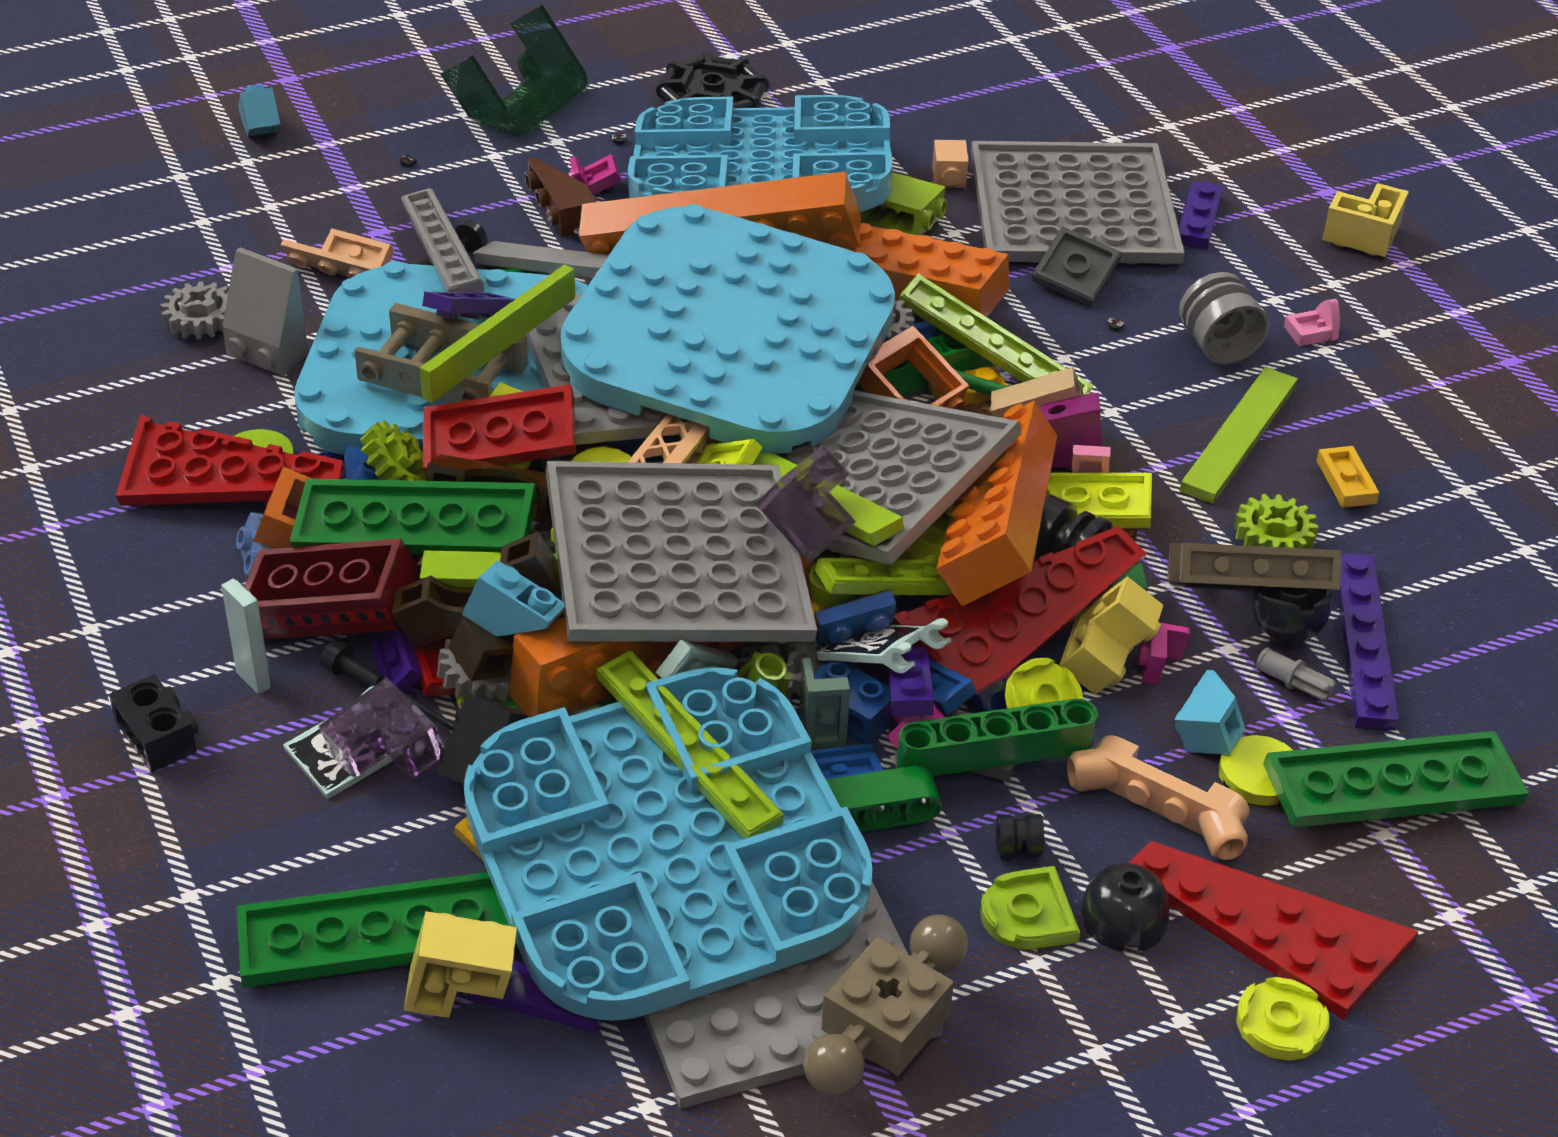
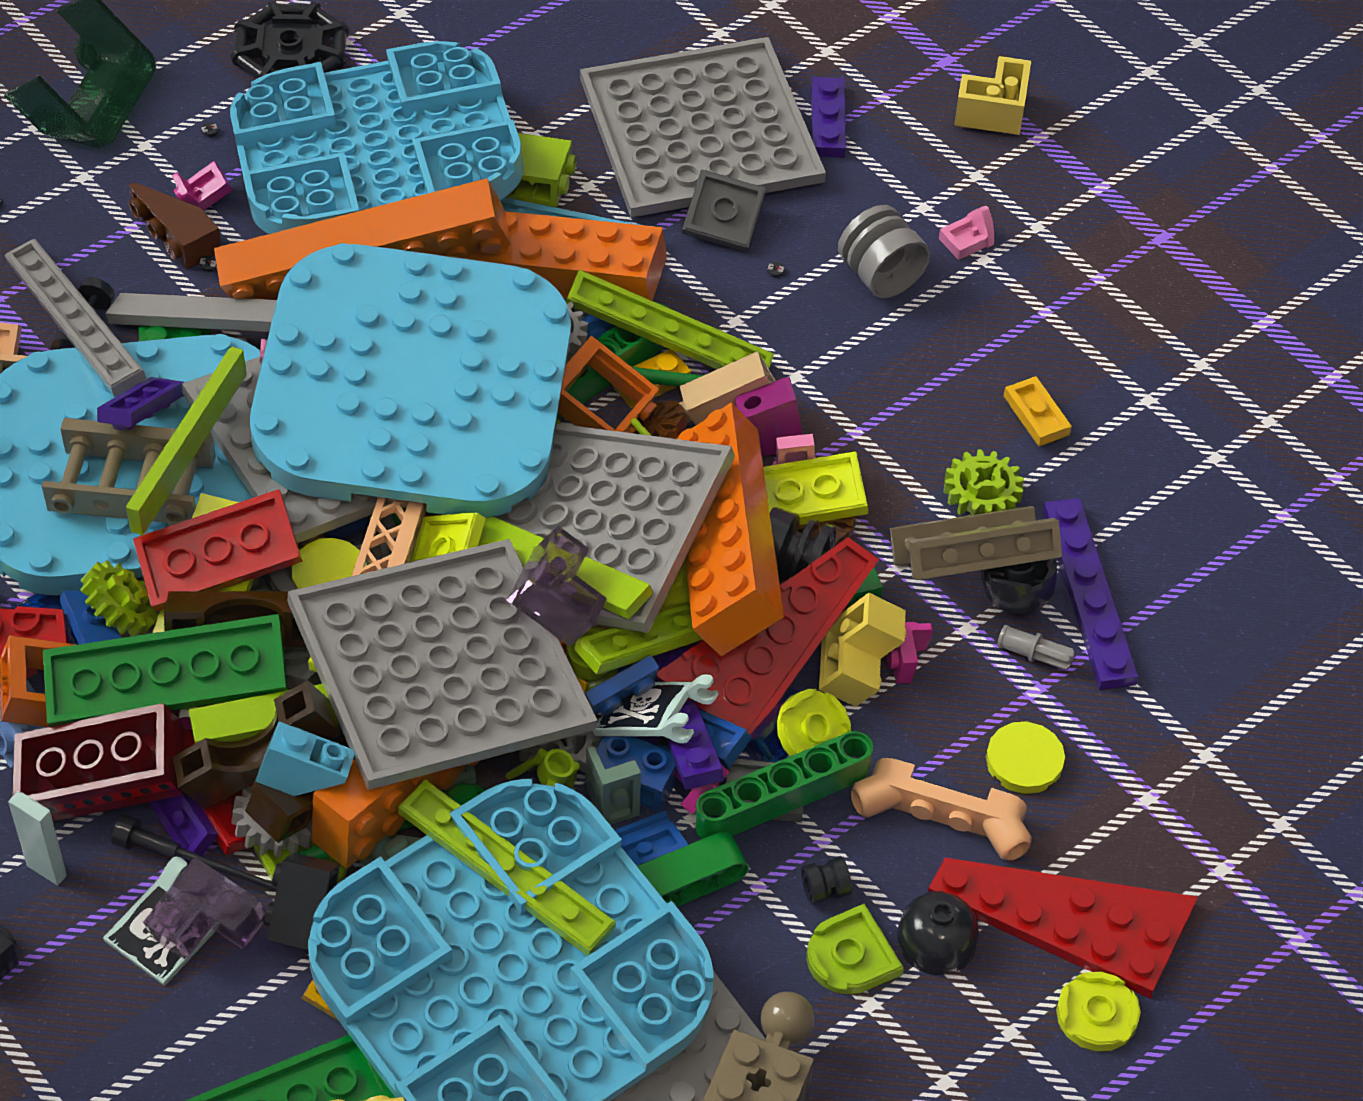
camera: 15 degrees left, 10 degrees up
light aqua tile [656,639,740,678] -> none
light nougat brick [932,140,968,188] -> none
medium azure slope [1175,670,1246,755] -> none
lime tile [1180,367,1298,504] -> none
green plate [1263,731,1529,828] -> none

